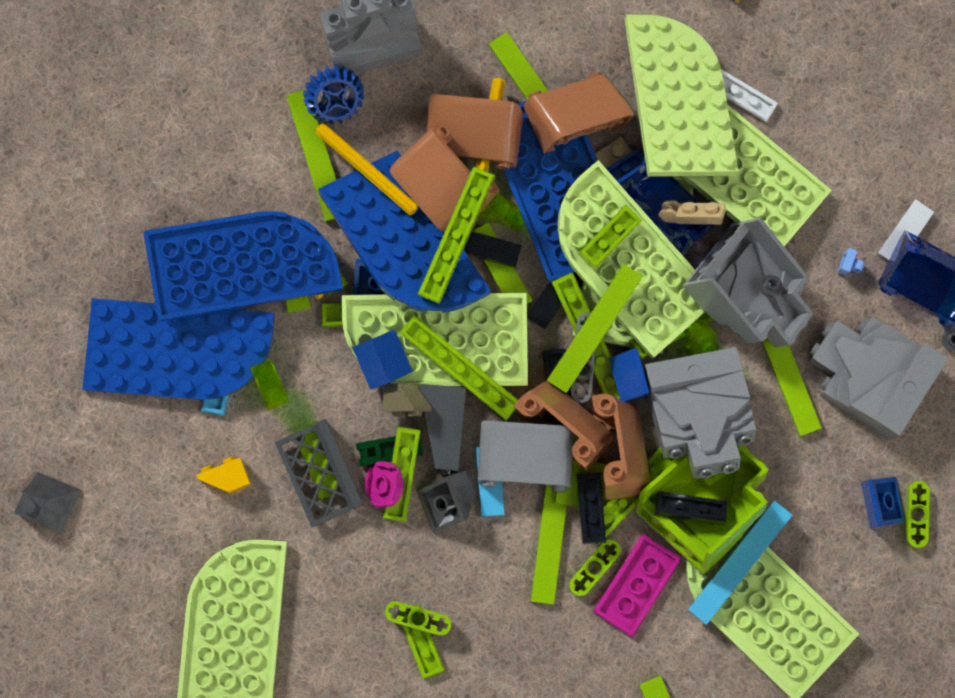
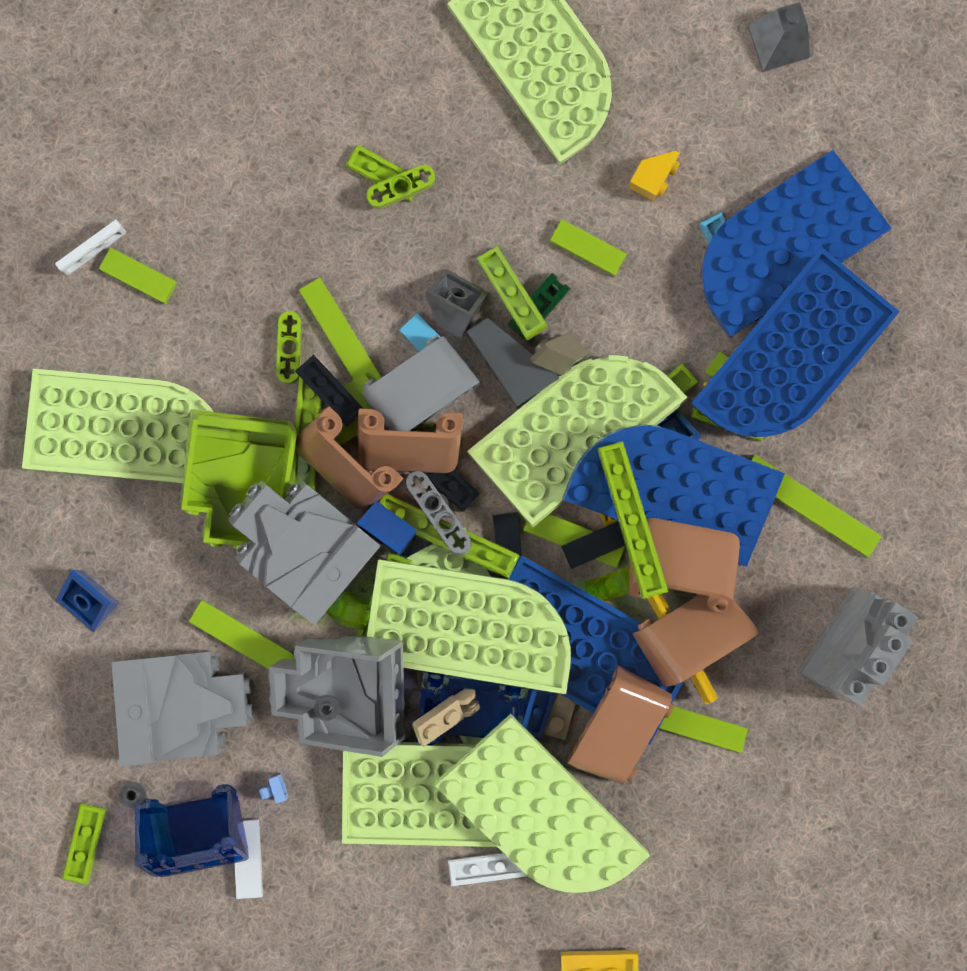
camera: 145 degrees right, 5 degrees up
clear neon green slope [250,359,290,411] -> none
dark grey fence [275,419,364,528] -> none
blue gear [303,65,365,125] -> none
yellow axle [316,123,418,216] -> none
blue slope [352,329,413,390] -> none
dark pink tile [365,461,403,508] -> none
lime tile [400,315,518,421] -> none
lime tile [547,263,643,393] -> none
lime tile [578,205,642,270] -> none
dark pink tile [593,533,682,637] -> none
black tile [655,491,727,526] -> none
medium azure tile [687,500,793,625] -> none
lime beam [905,481,930,549] -> none

